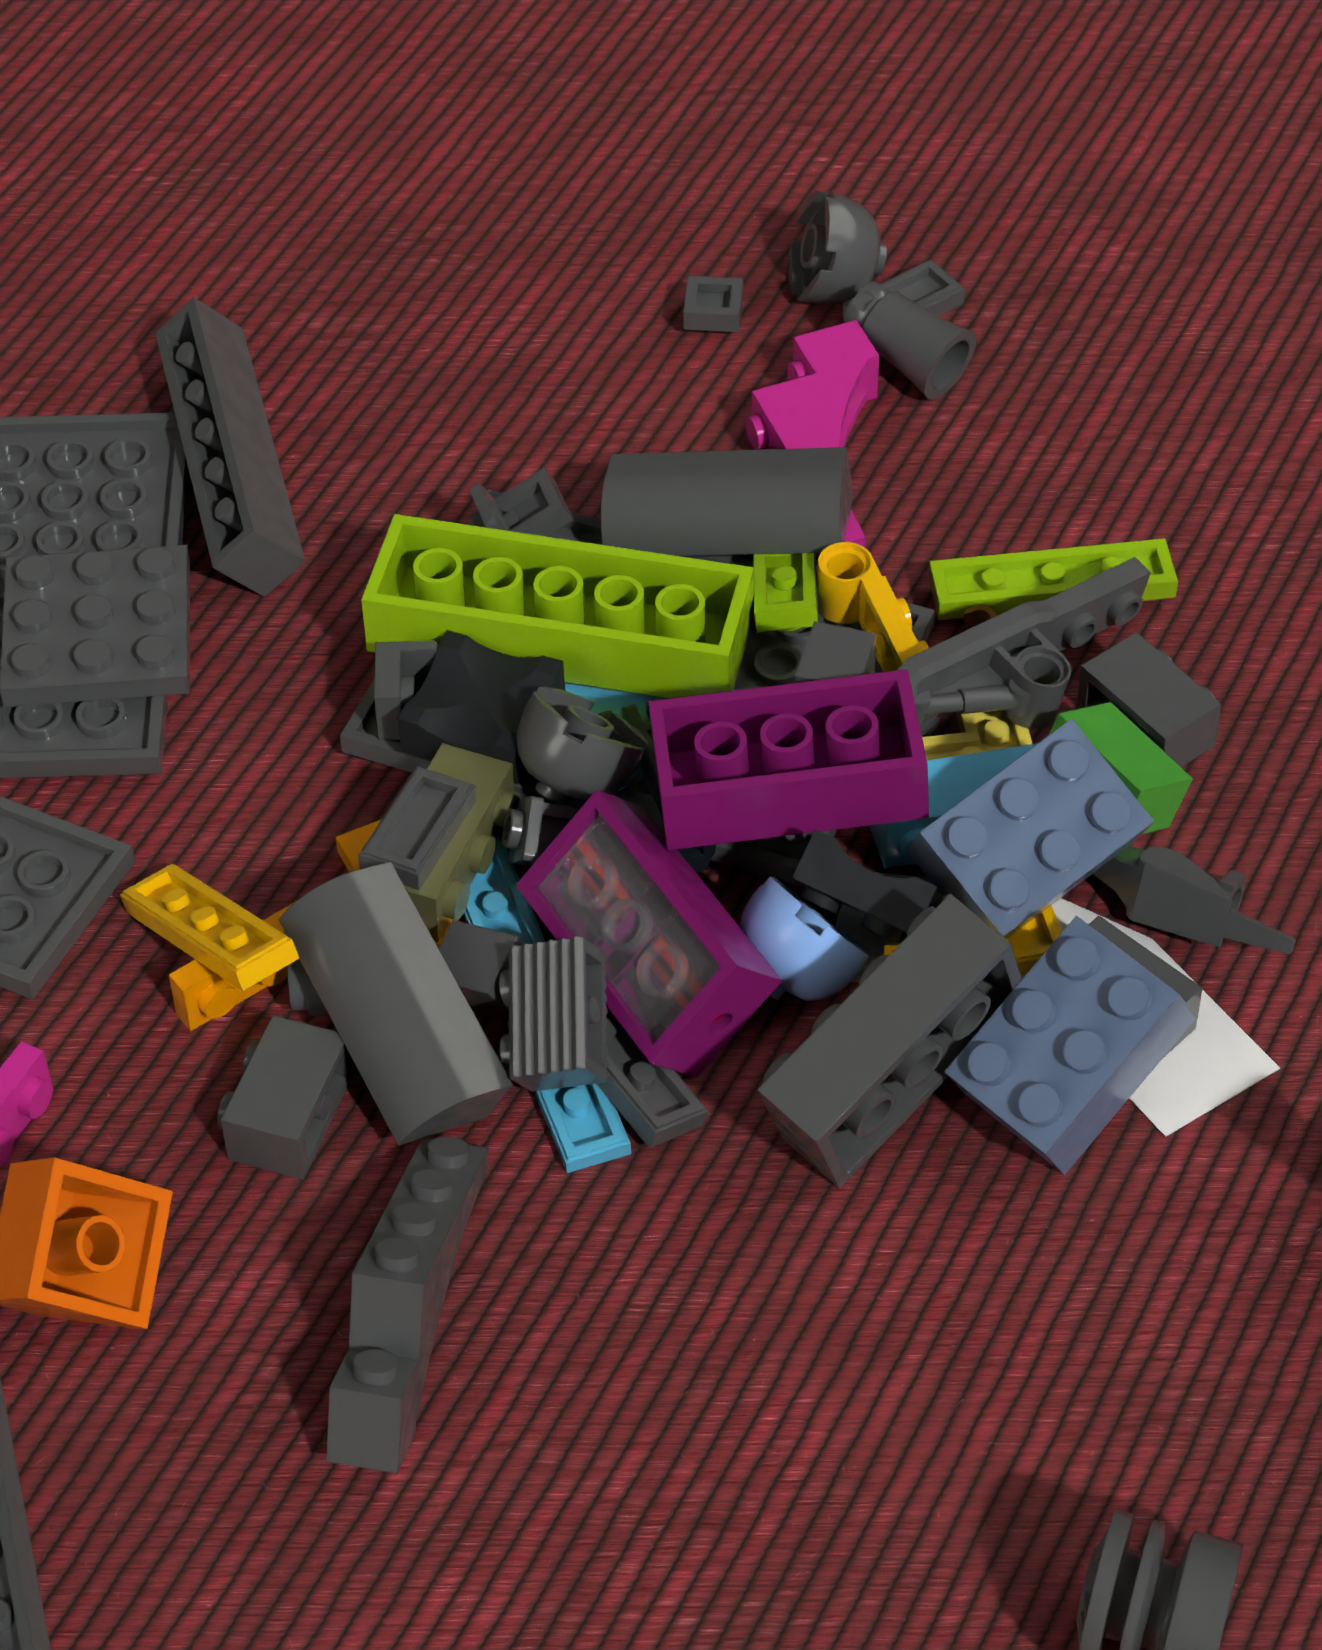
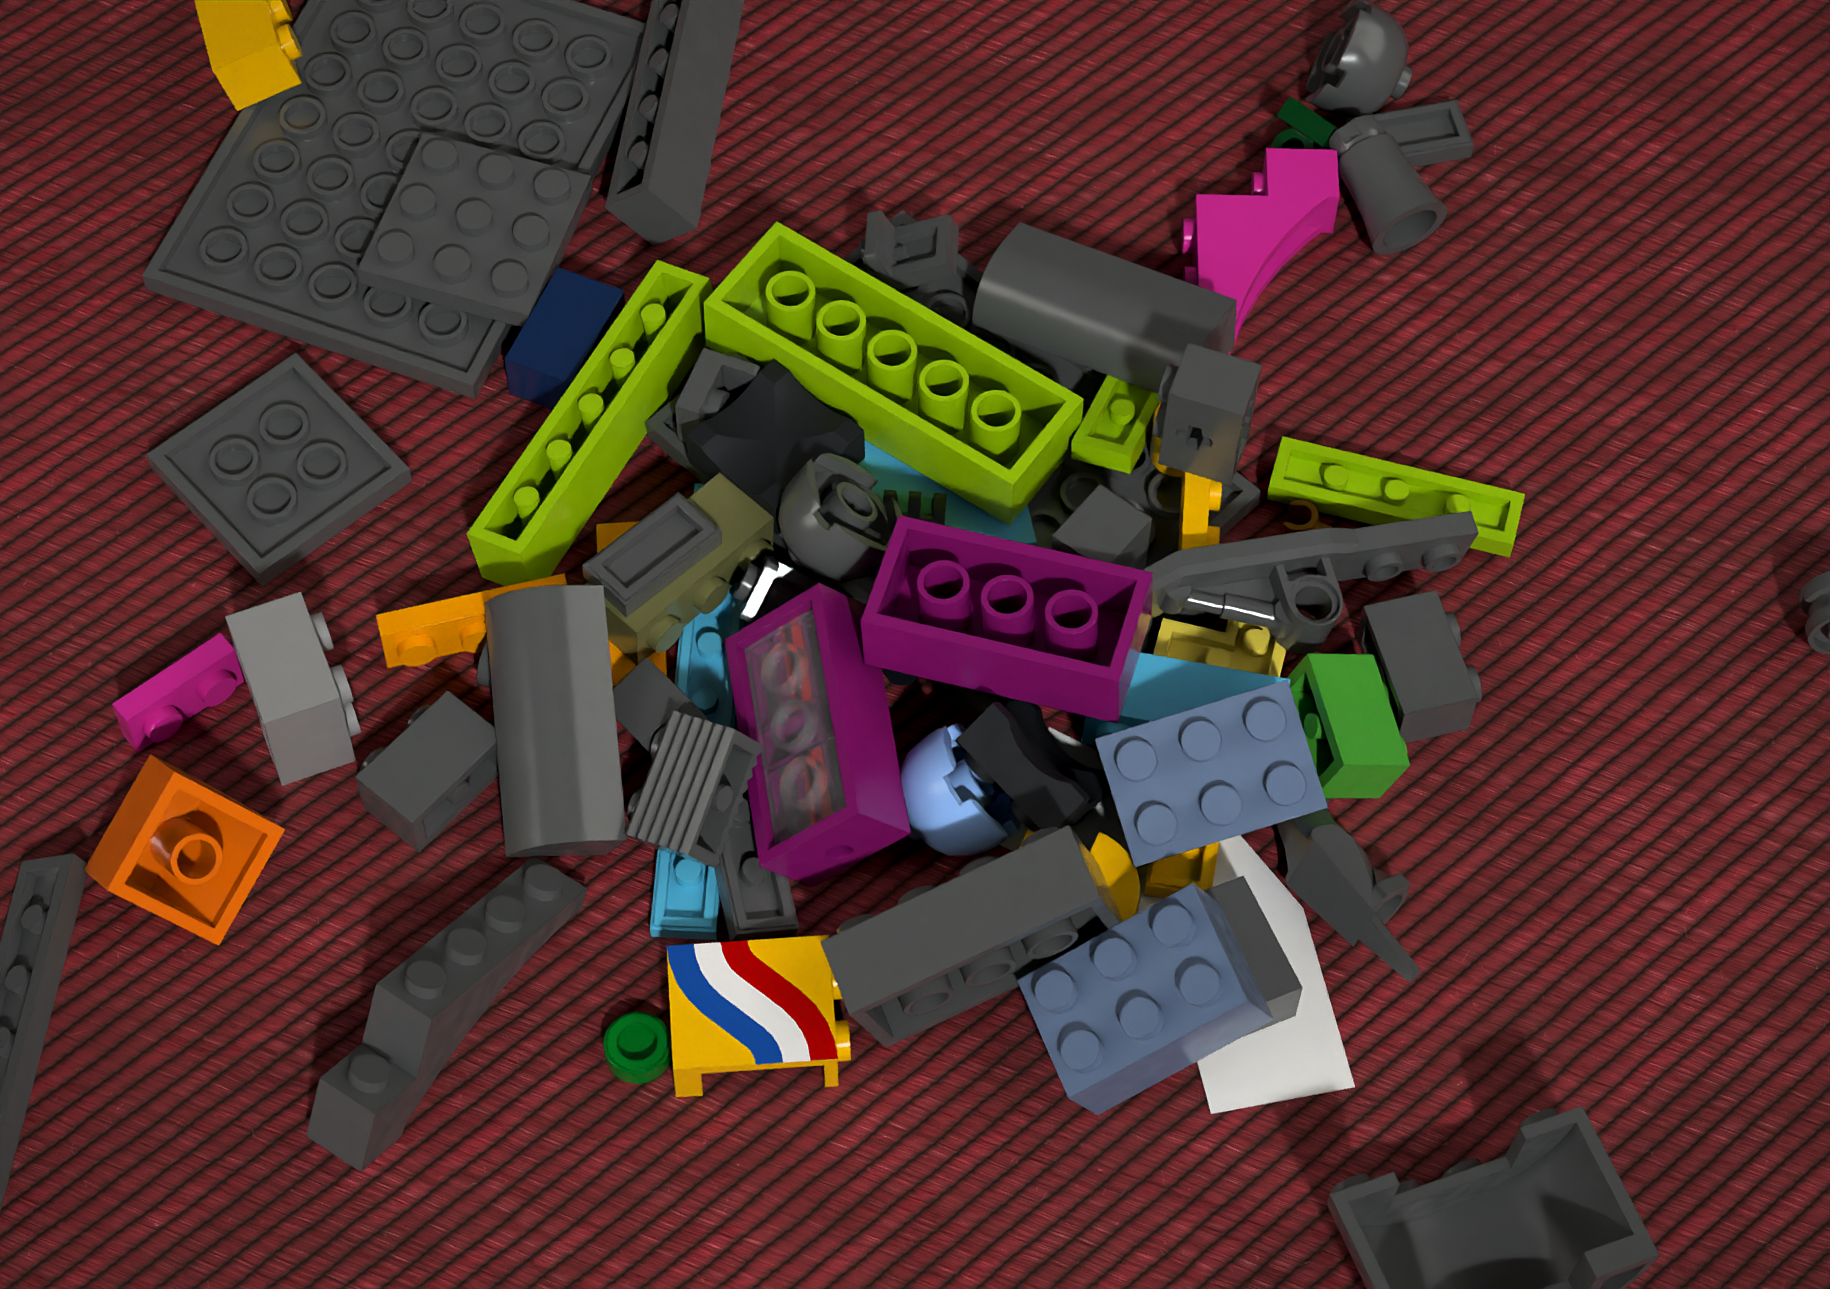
camera: 20 degrees right, 10 degrees up
yellow tile [120,864,300,991] -> none
dark grey plate [683,276,743,332] -> none
none -> light grey brick [225,592,361,786]
none -> lime brick [467,260,713,586]
none -> dark blue brick [504,267,625,409]
none -> green tile [603,1012,672,1084]
none -> panel [667,935,851,1098]
none -> dark grey brick [1152,343,1262,486]
none -> dark green tile [1272,96,1338,149]

